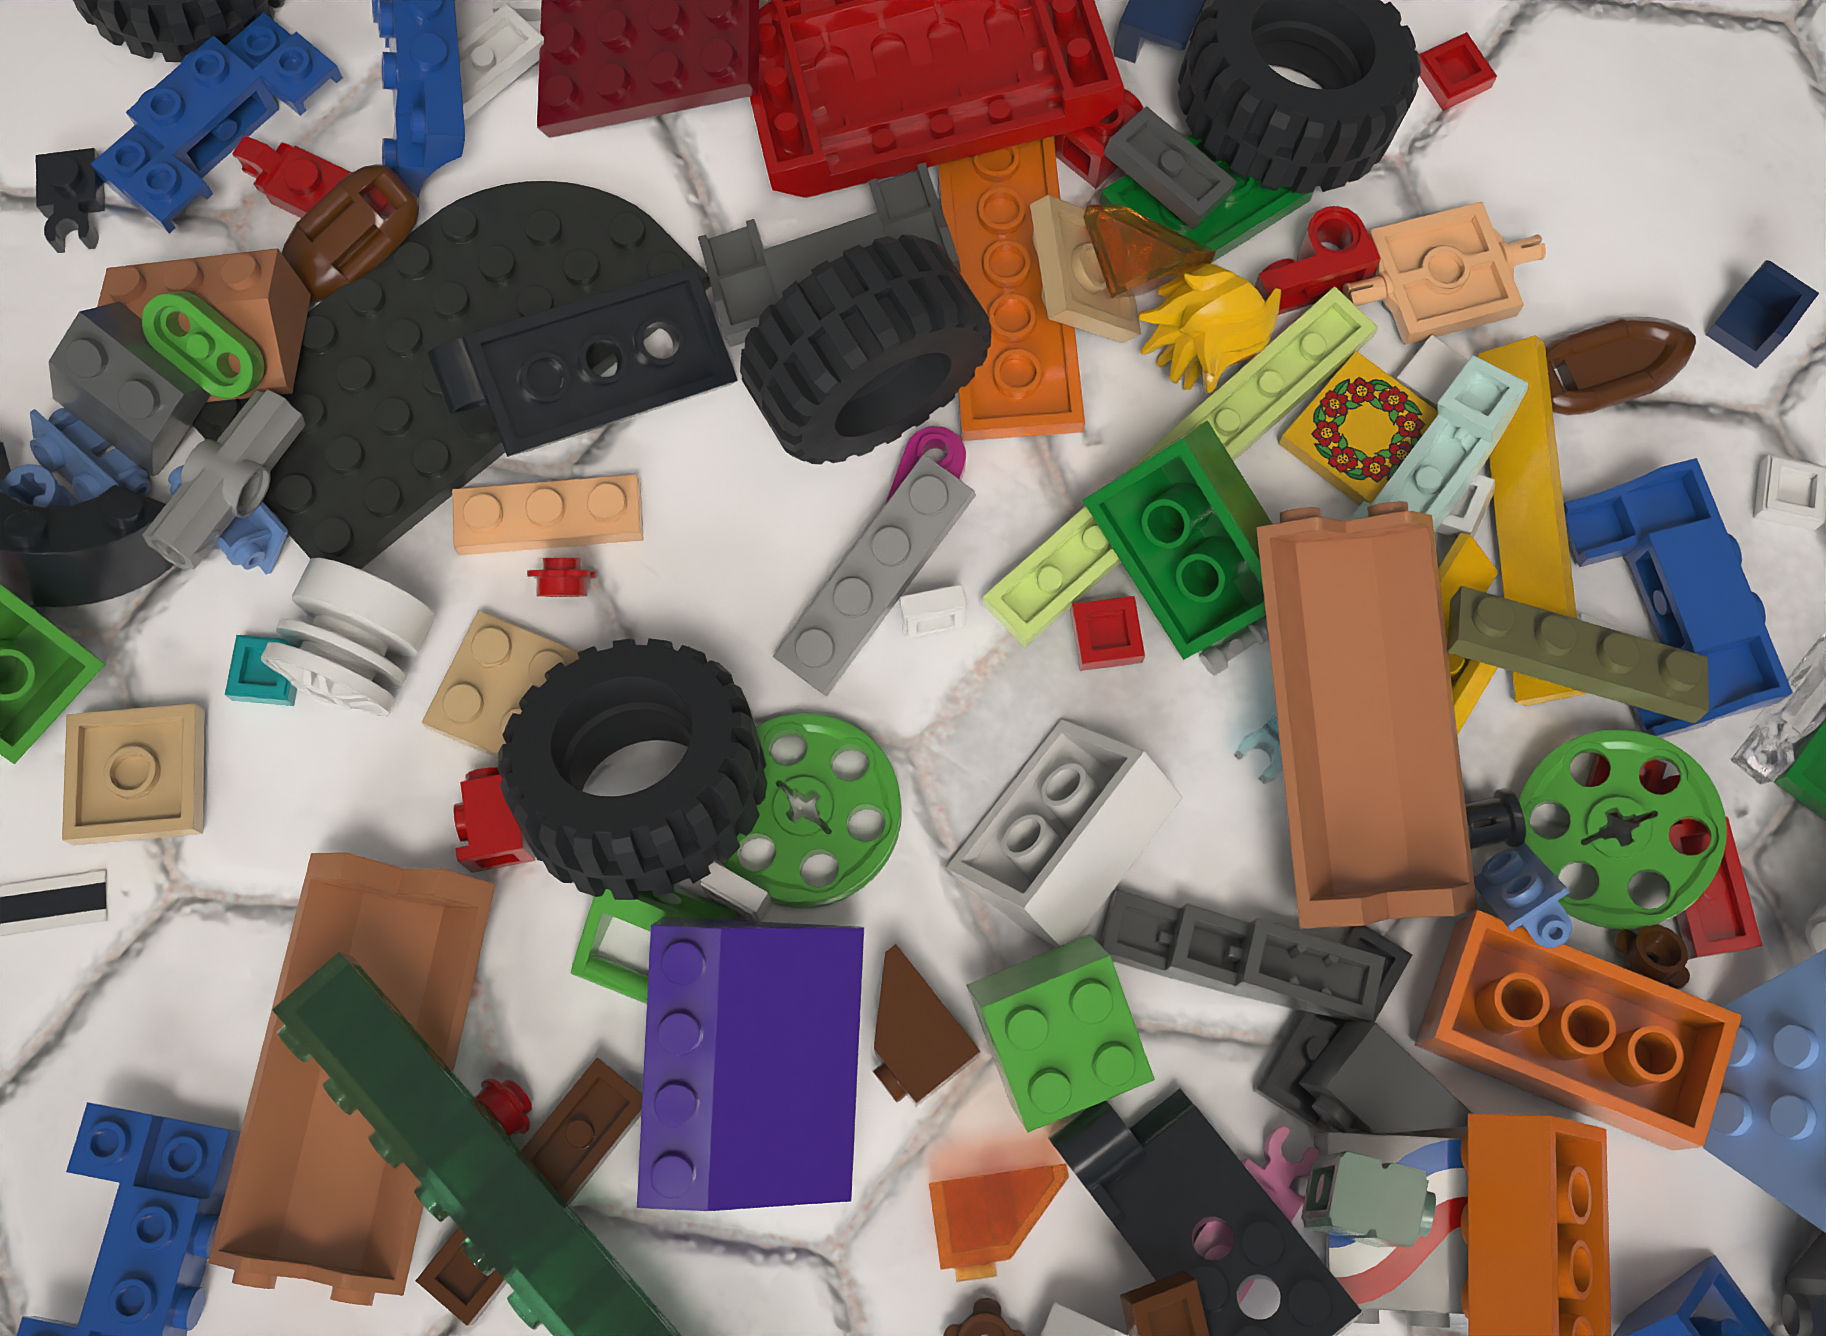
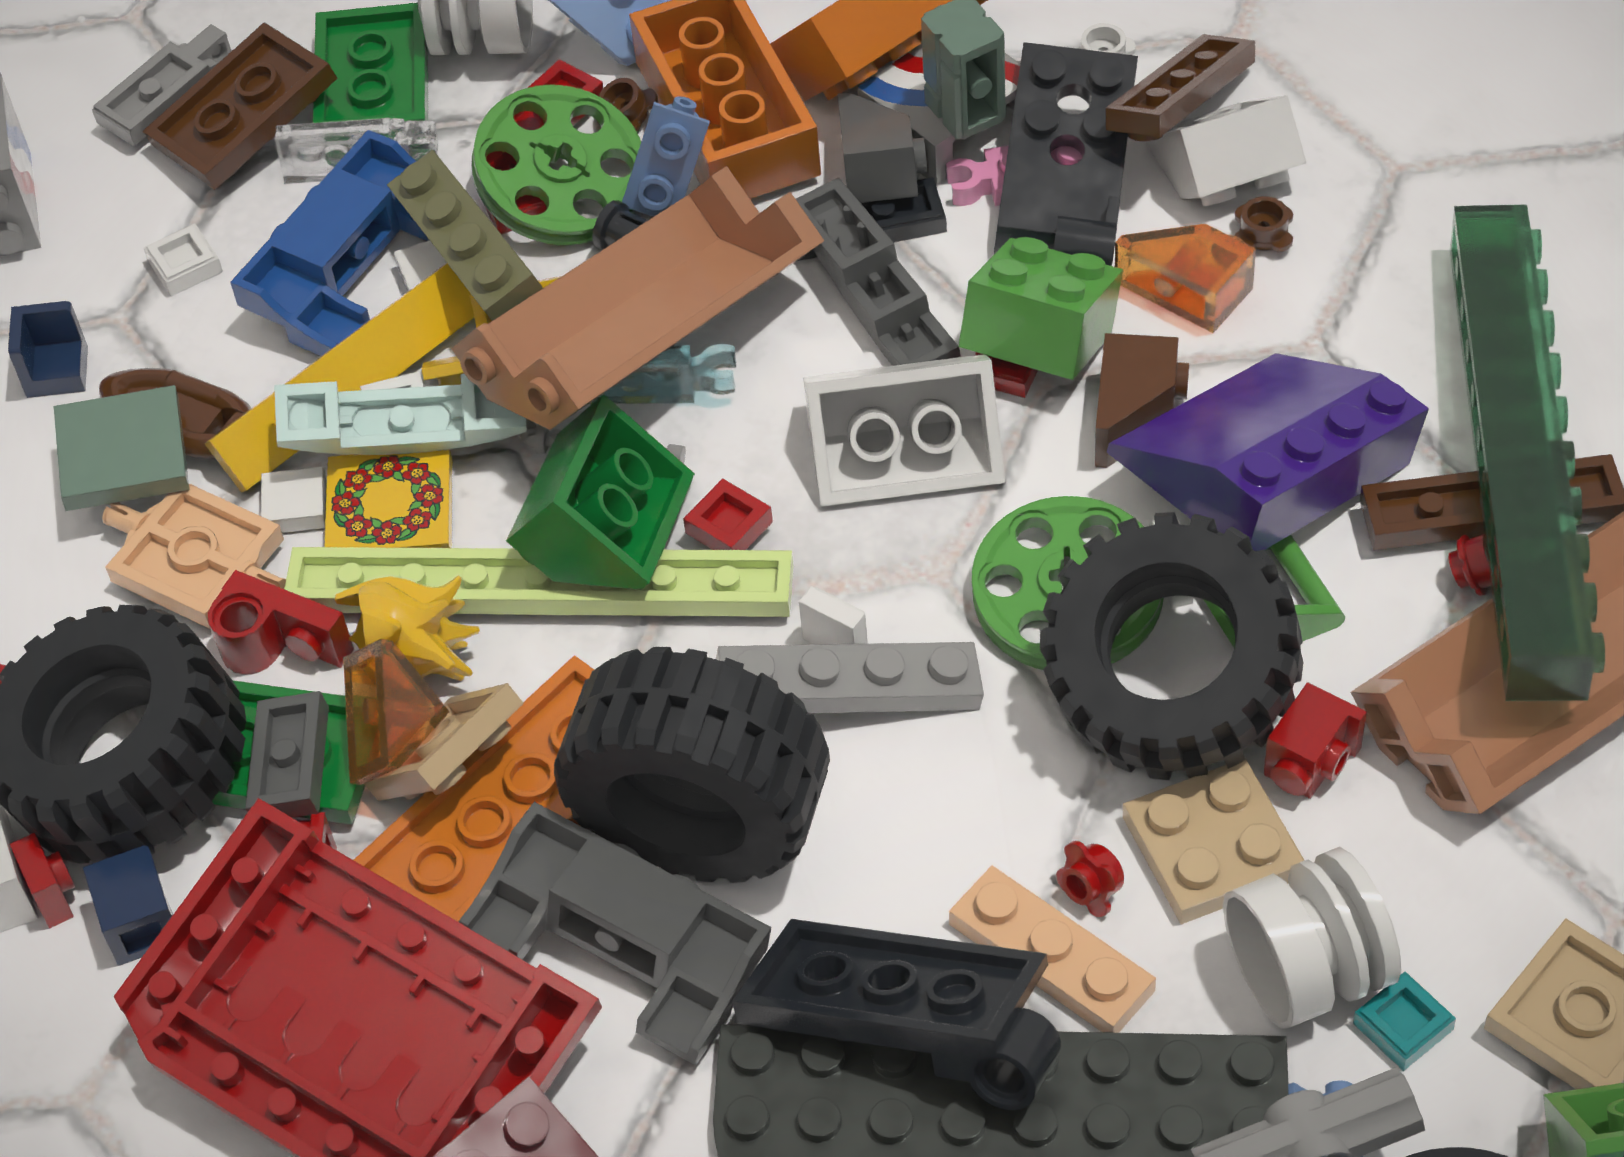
camera: 130 degrees left, 20 degrees down
none -> sand green tile [53,385,190,511]

